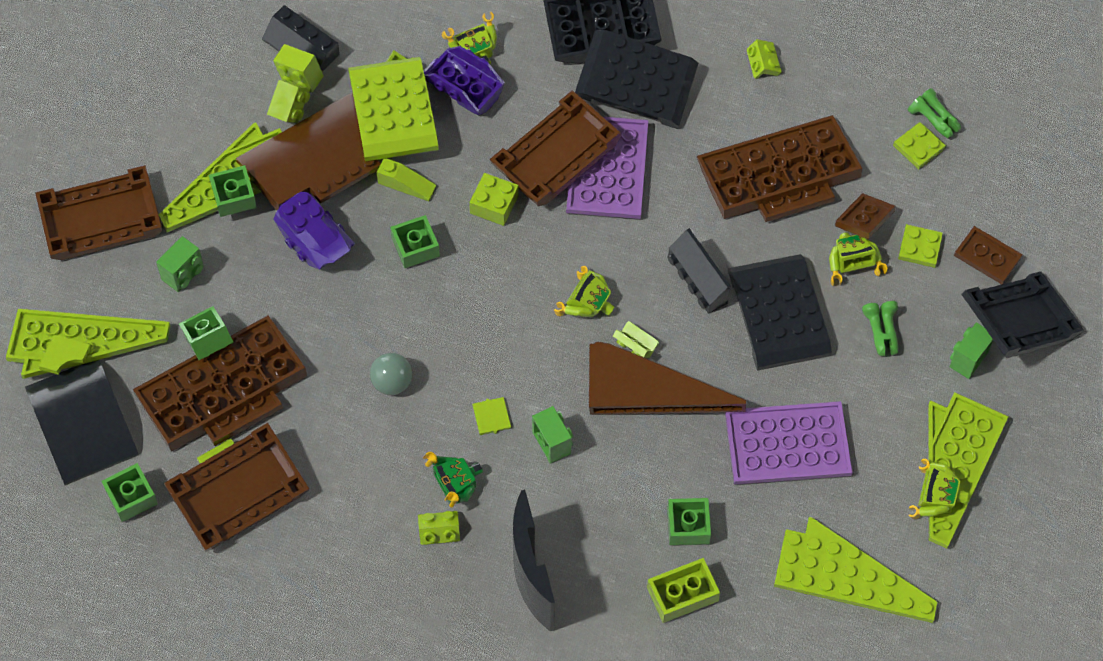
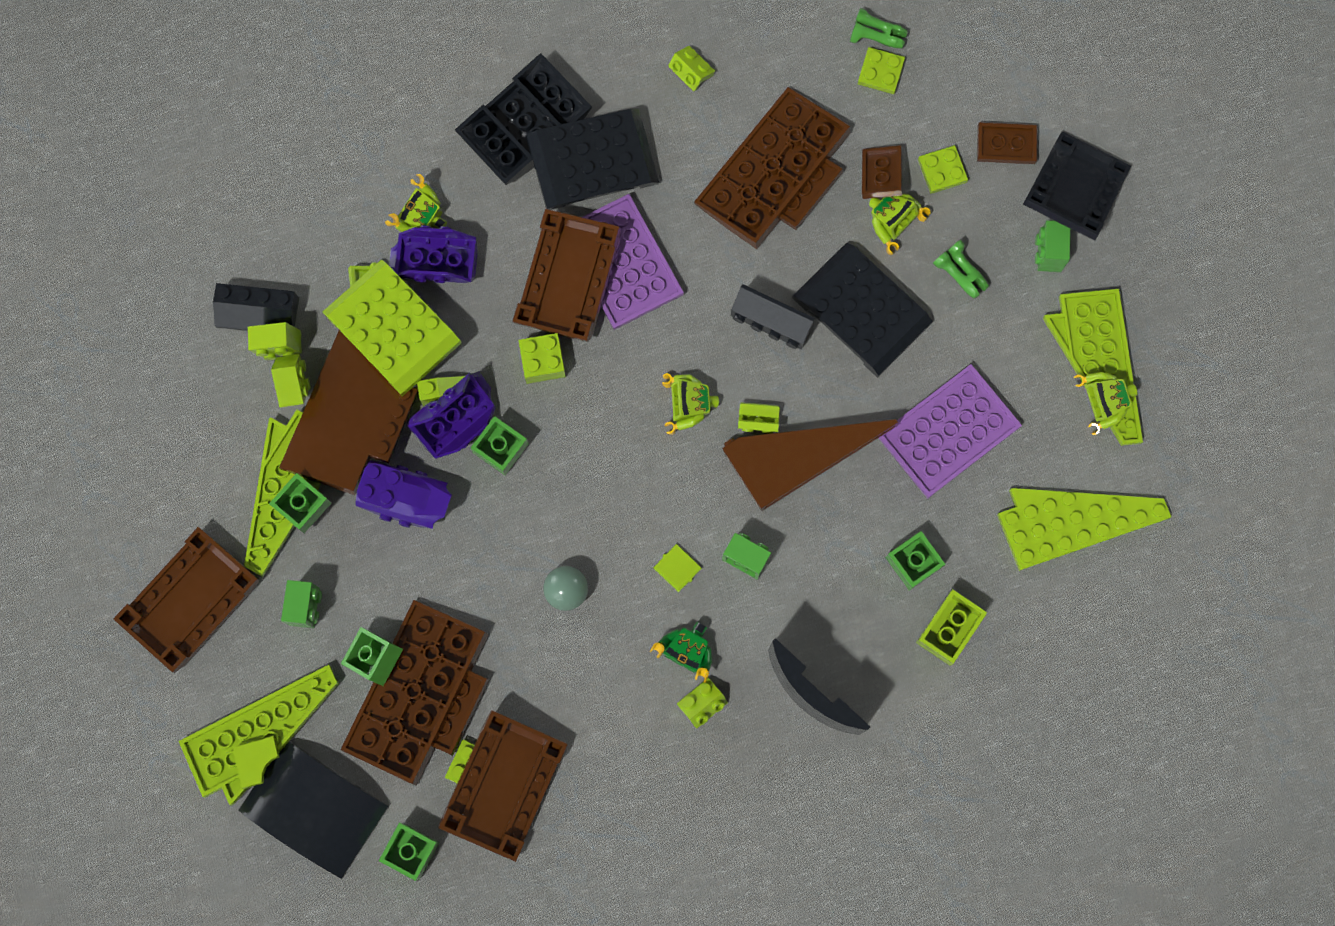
camera: 30 degrees left, 15 degrees up
none -> dark purple slope [408,371,496,459]

